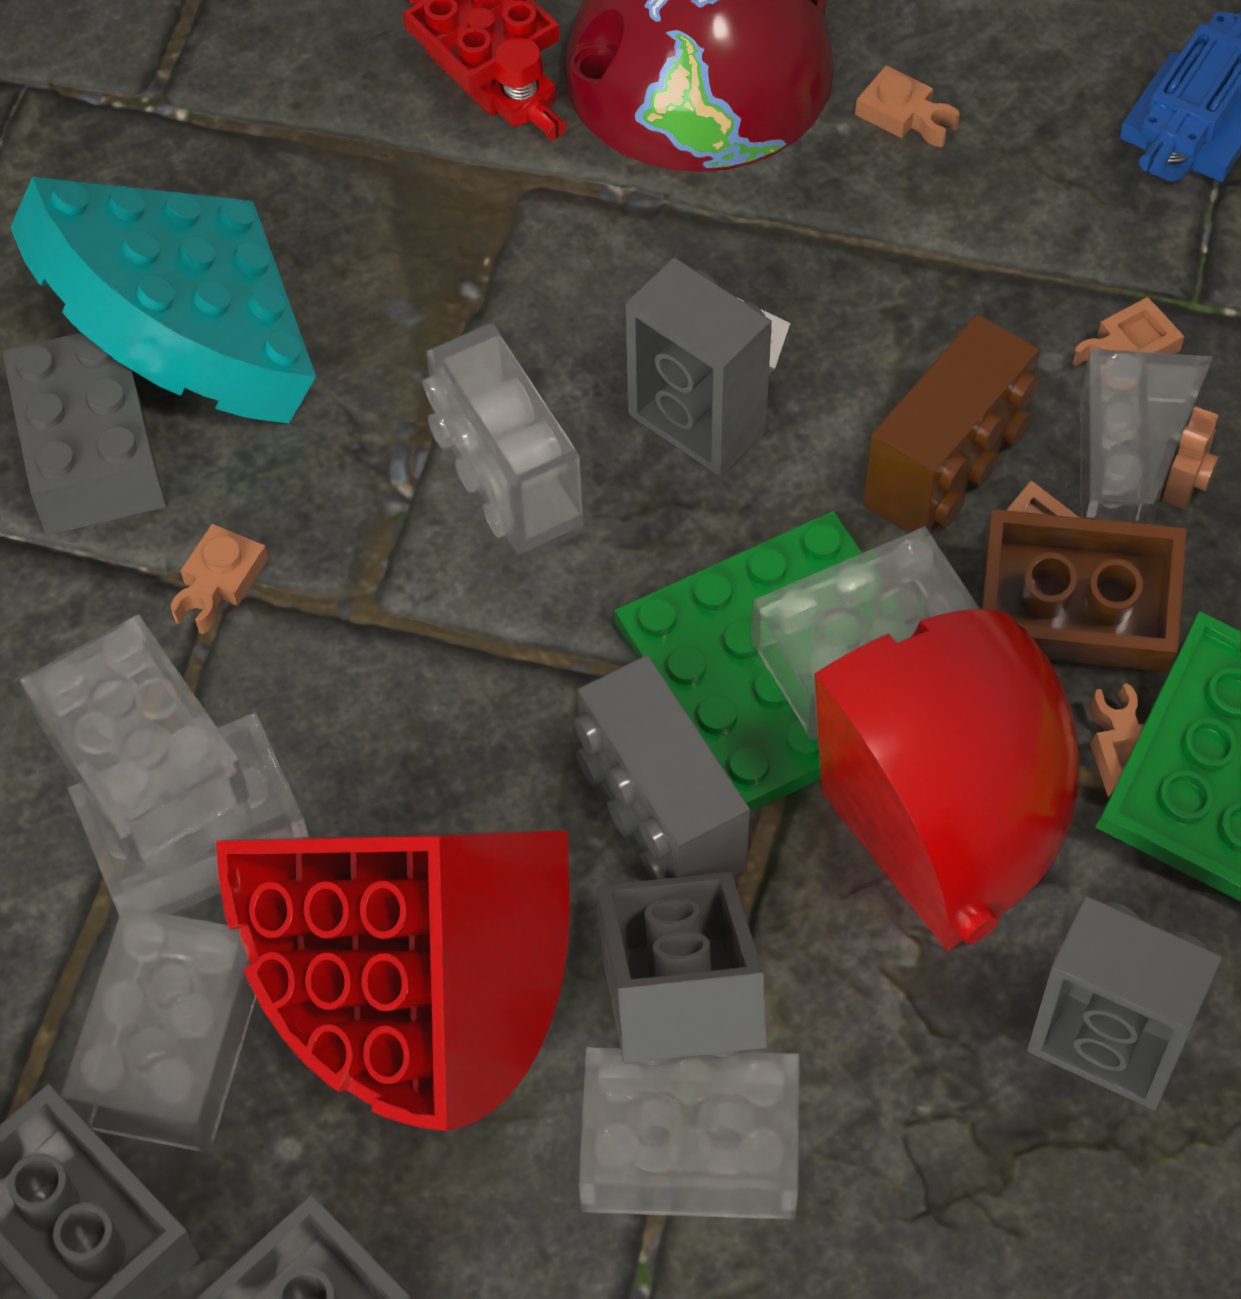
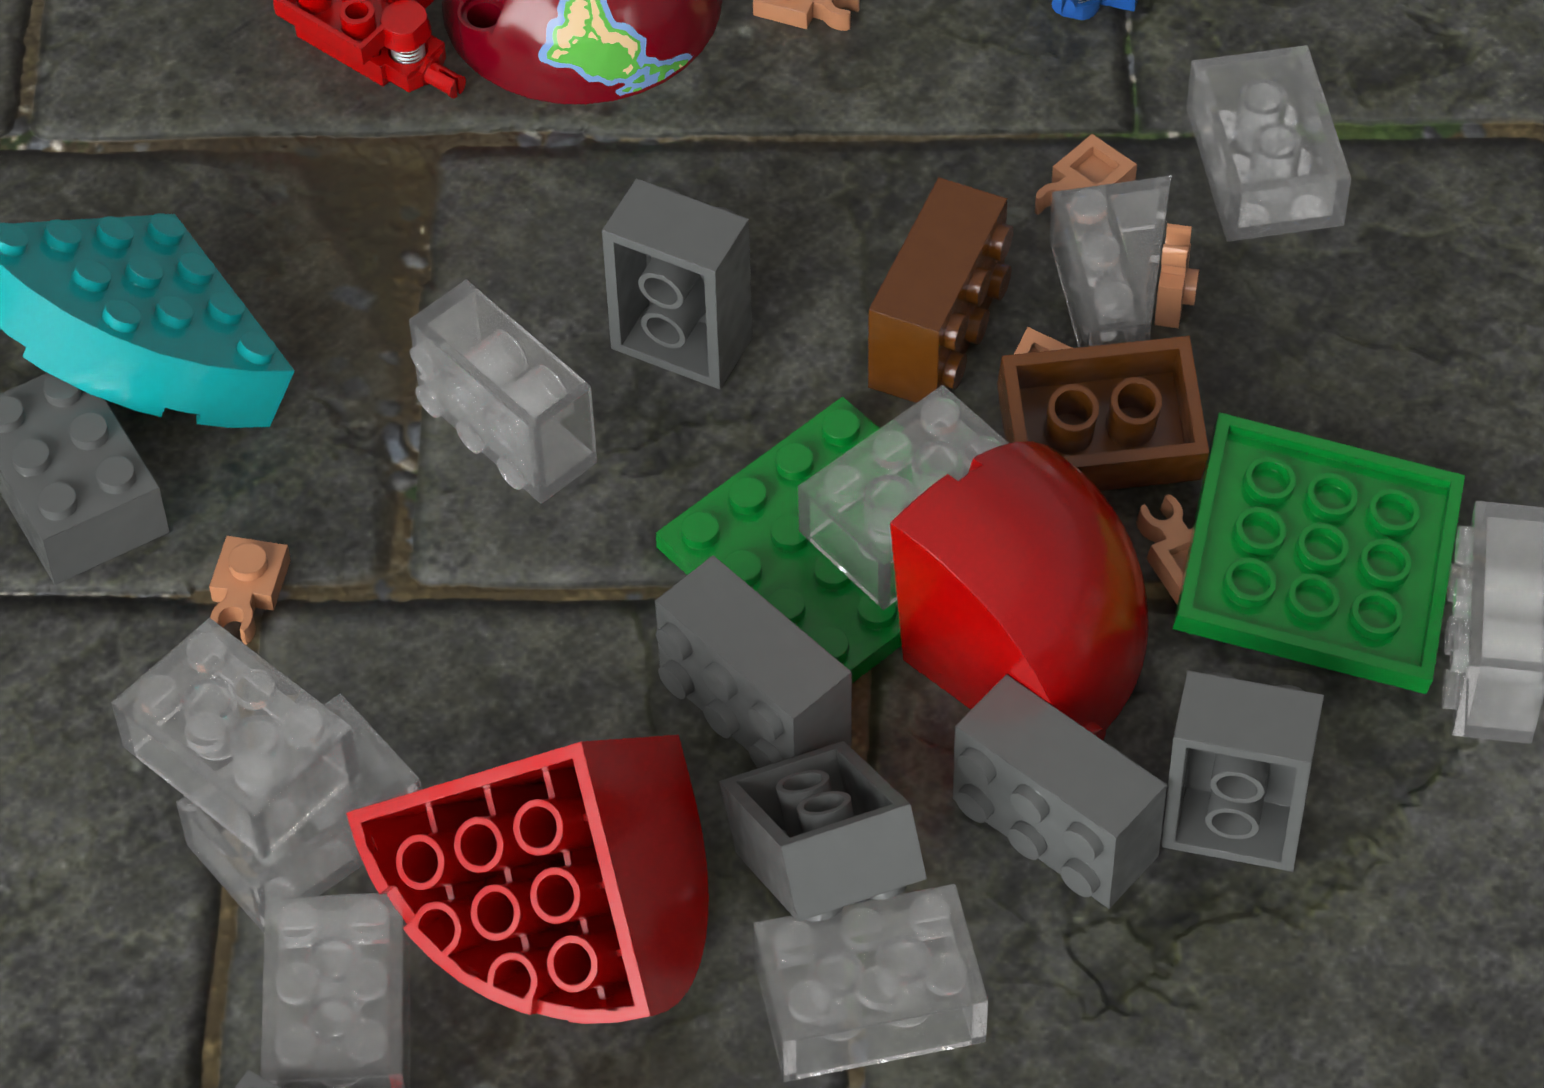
camera: 15 degrees left, 5 degrees down
none -> dark grey brick [952,674,1167,909]

